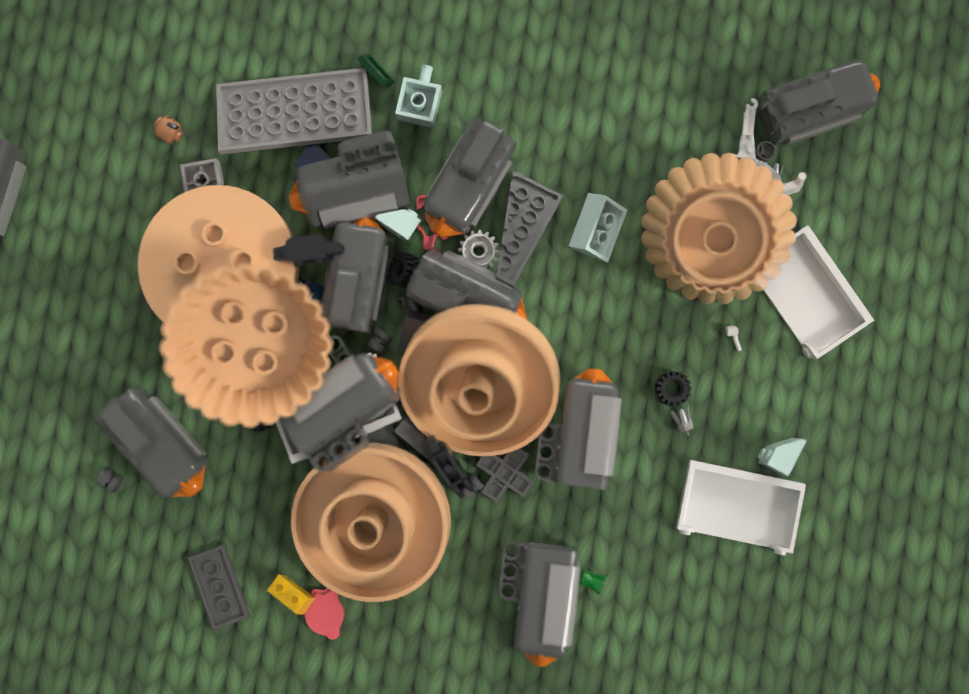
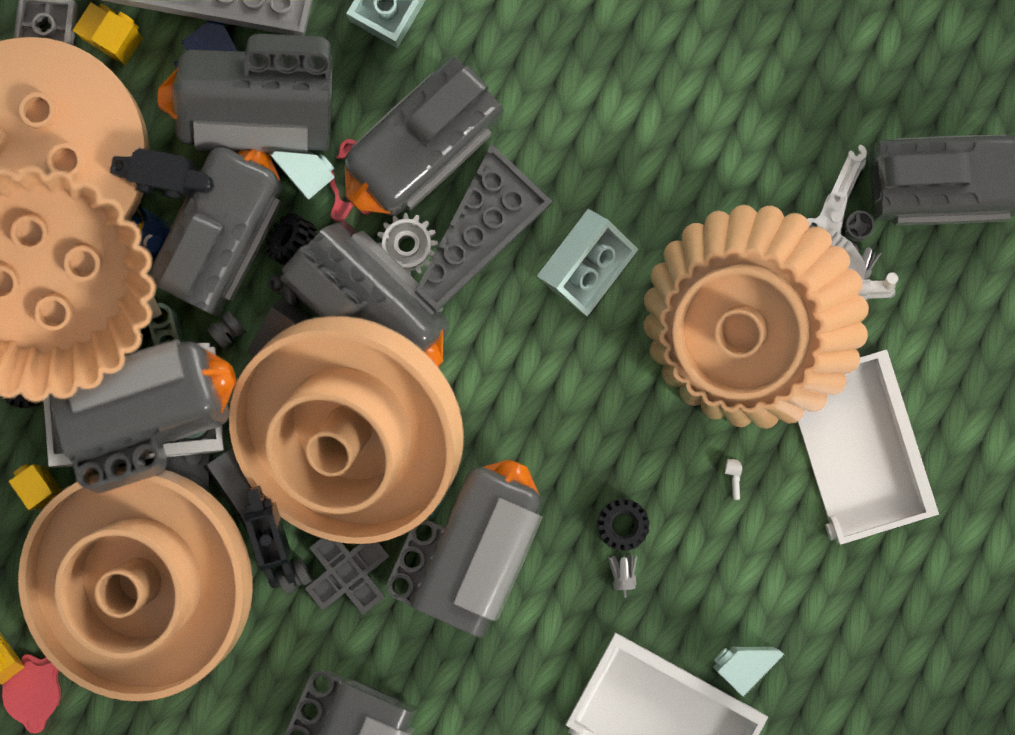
camera: 15 degrees right, 0 degrees up
none -> yellow brick [9,463,62,510]
none -> yellow brick [72,2,143,66]

